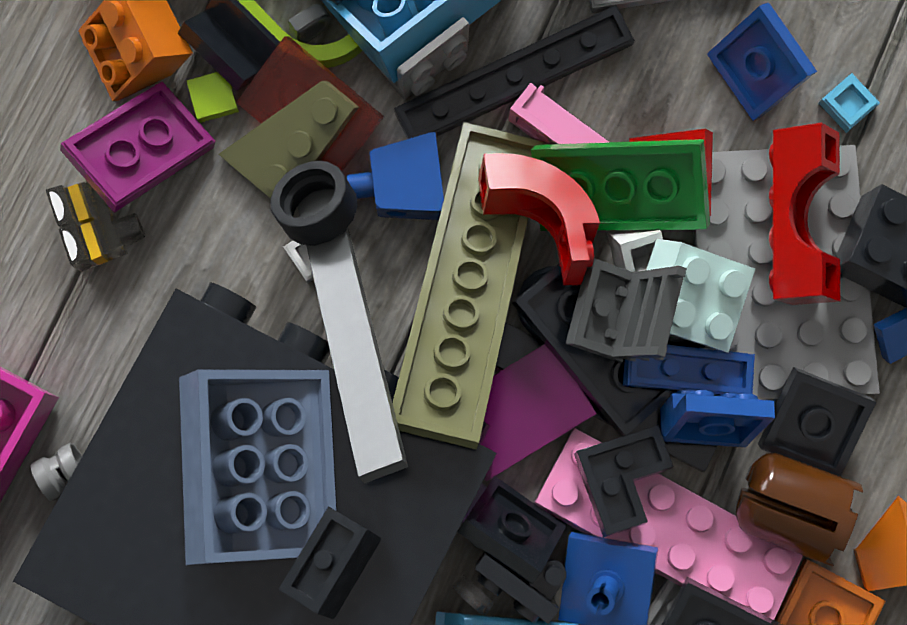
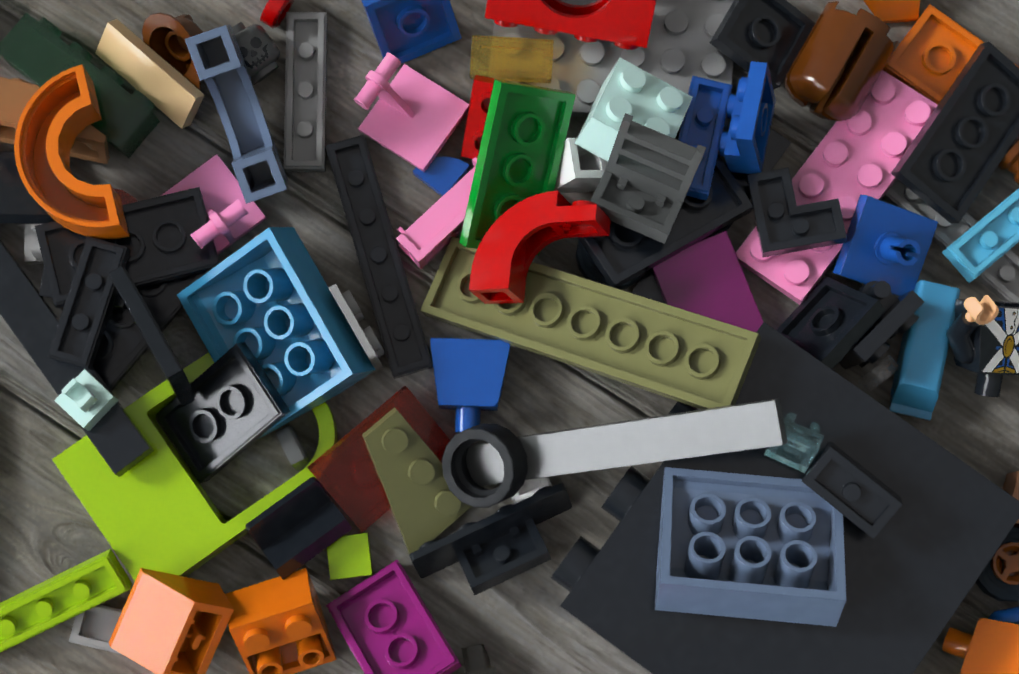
camera: 80 degrees left, 0 degrees up
none -> bright pink plate [353,53,469,173]
none -> black bracket [409,483,572,595]
none -> blue tile [412,156,470,197]
none -> clear yellow tile [470,35,554,83]
none -> clear light blue tile [764,412,824,473]

